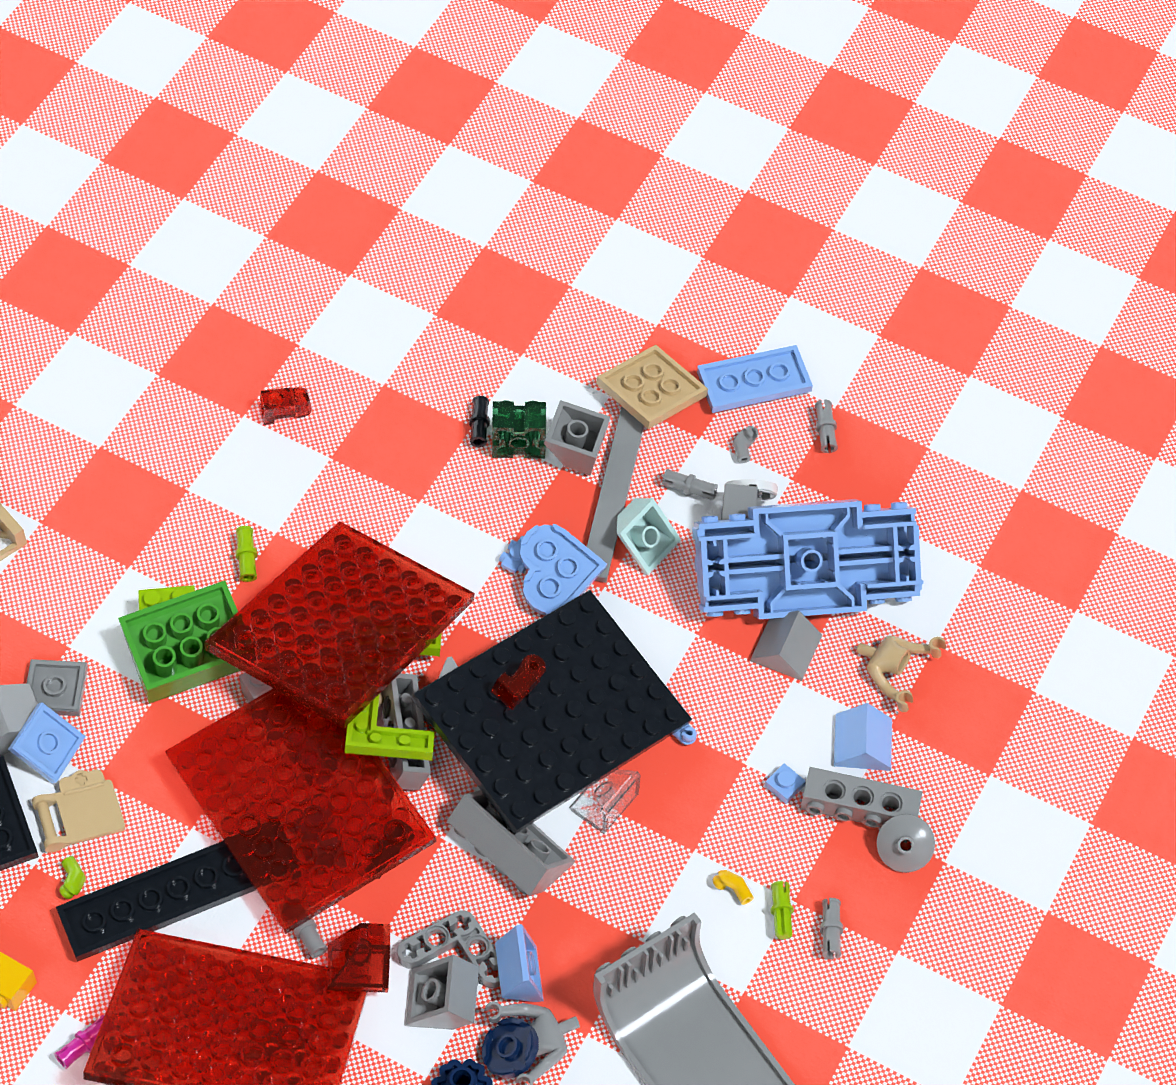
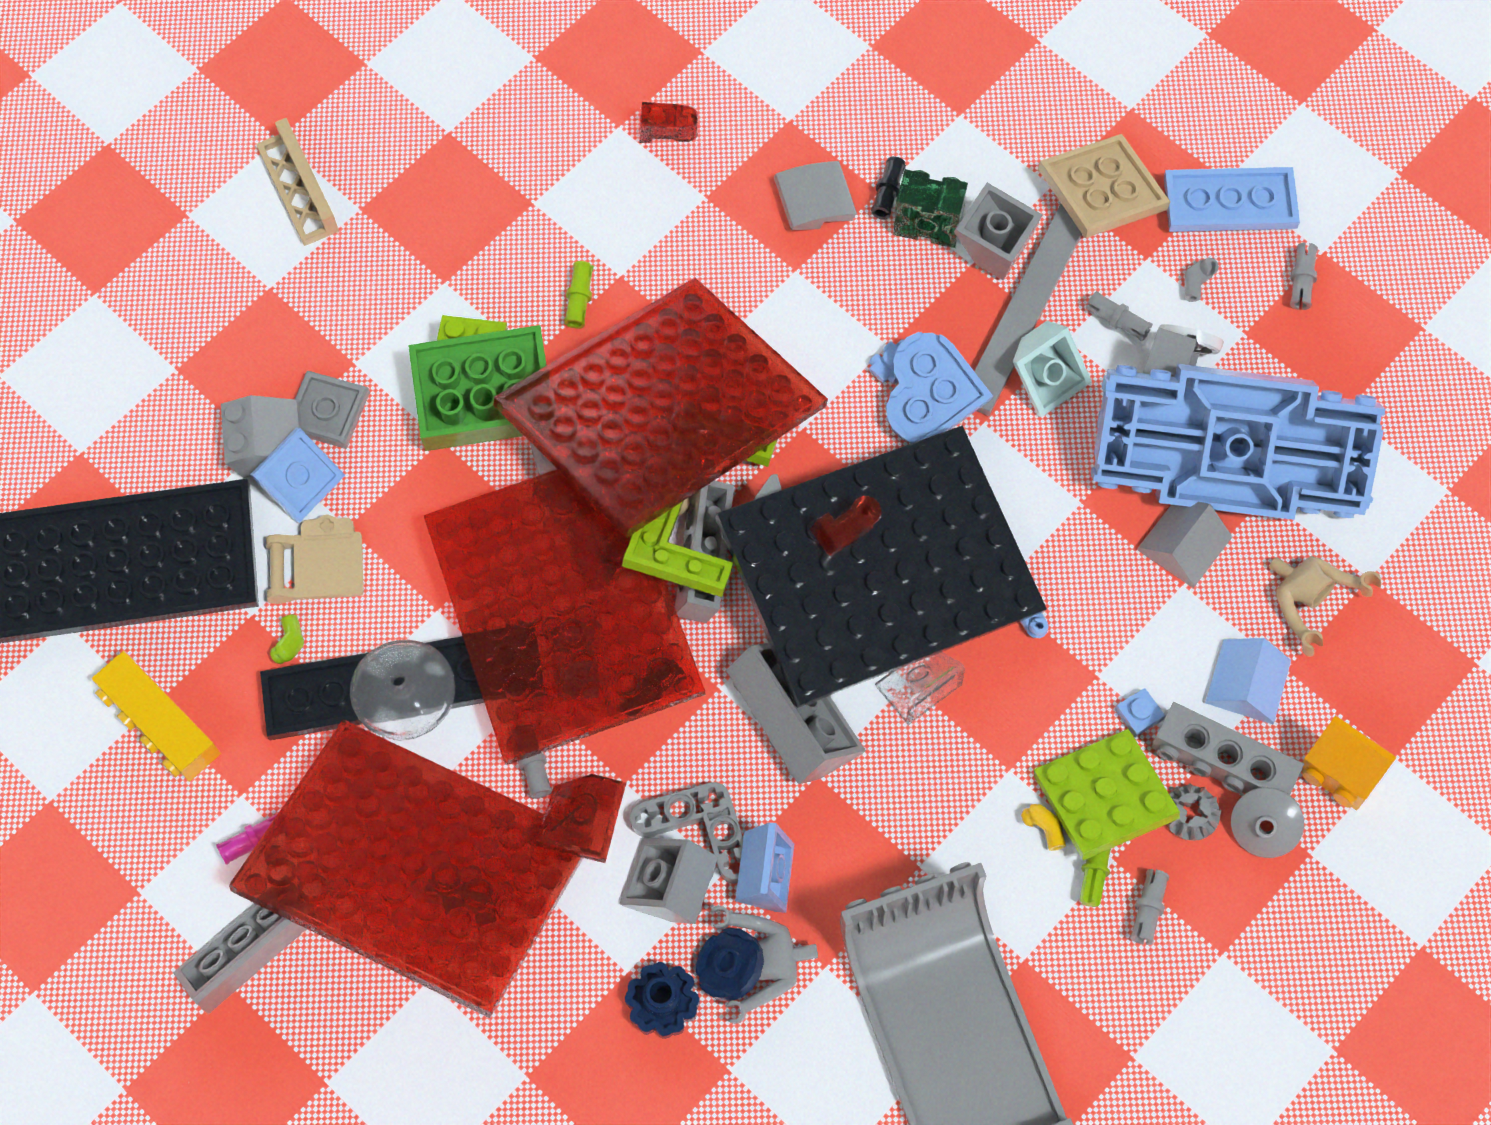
camera: 20 degrees right, 10 degrees up
none -> clear dish [350,639,455,741]
none -> light grey slope [774,161,857,230]
none -> lime plate [1034,729,1180,861]
none -> light grey gear [1166,783,1221,841]
none -> light orange slope [1301,715,1397,811]

